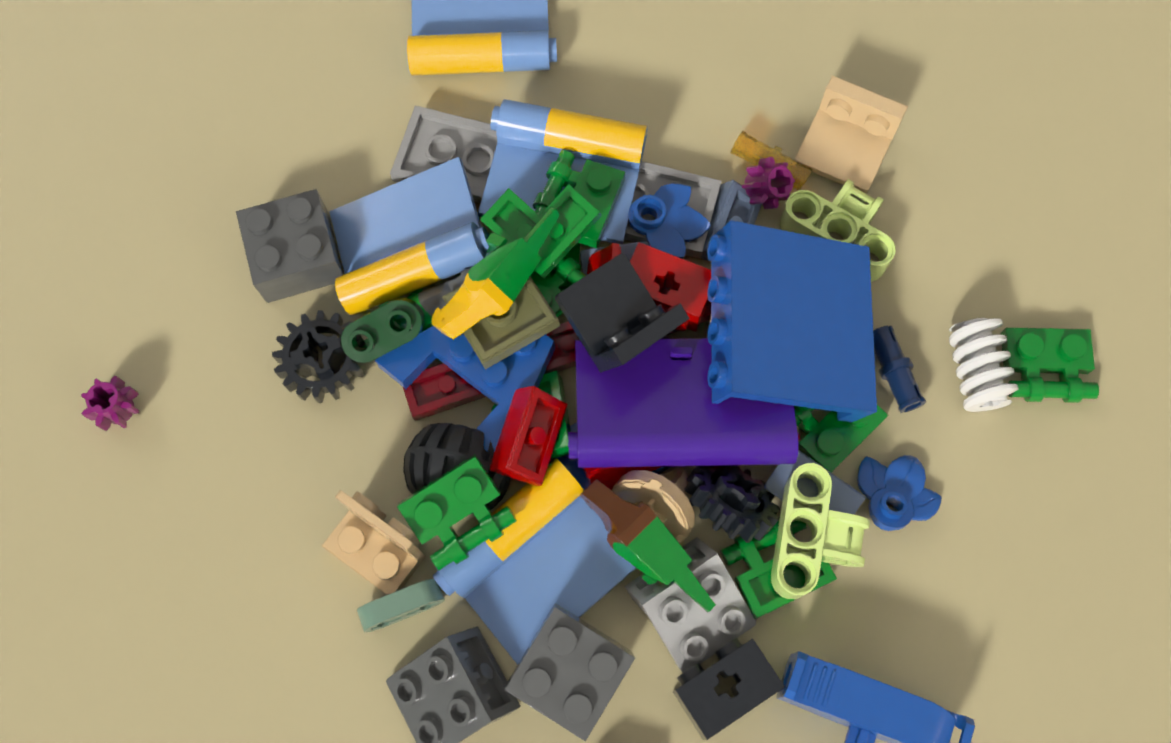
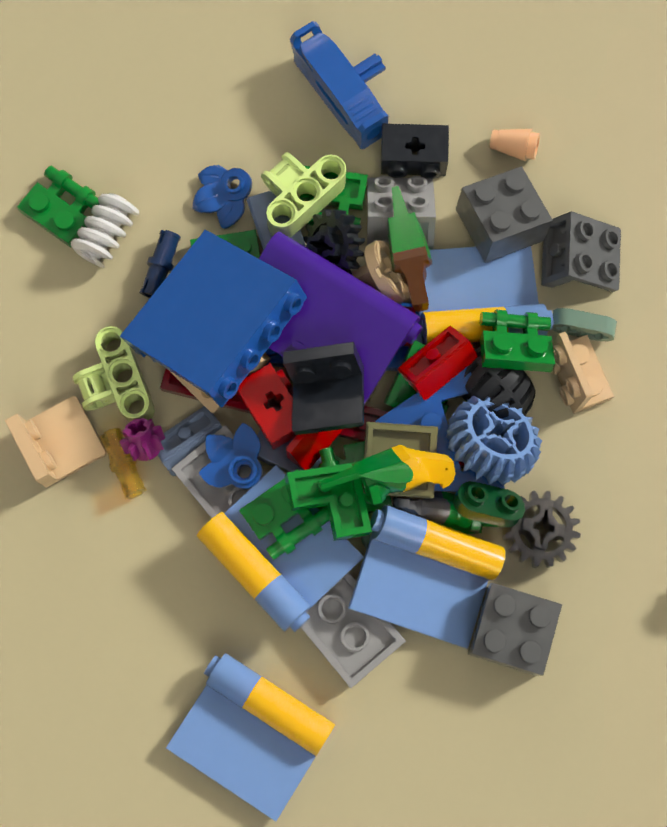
camera: 145 degrees left, 5 degrees up
none -> medium blue gear [446,396,542,485]

